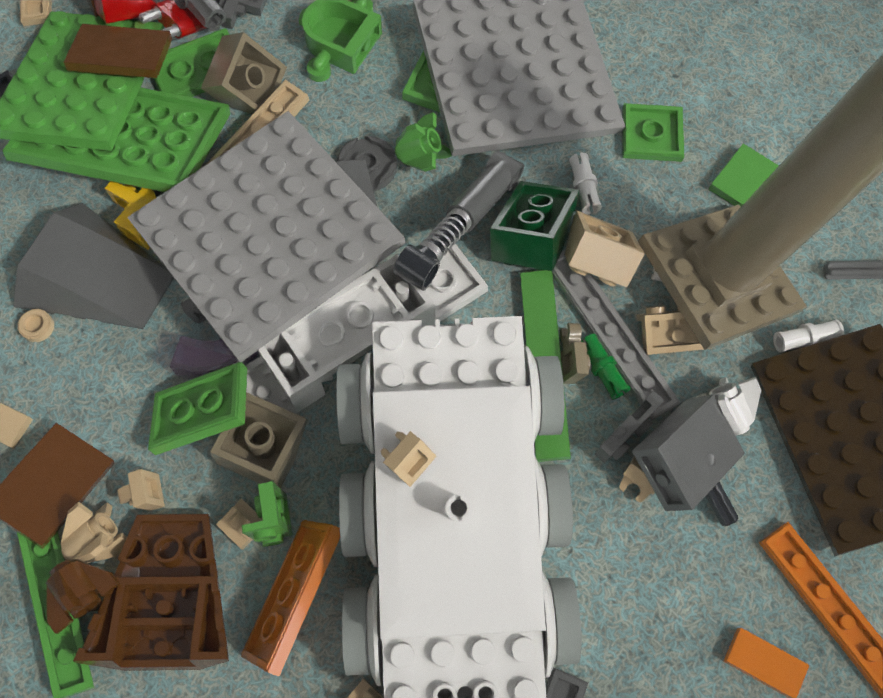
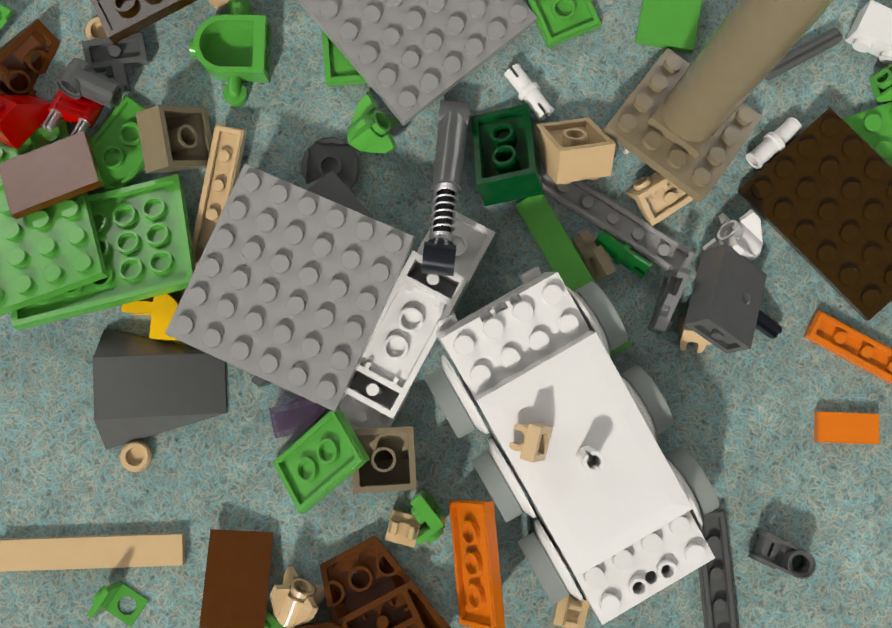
camera: 25 degrees left, 15 degrees up
tan tile [117,469,165,511] -> none

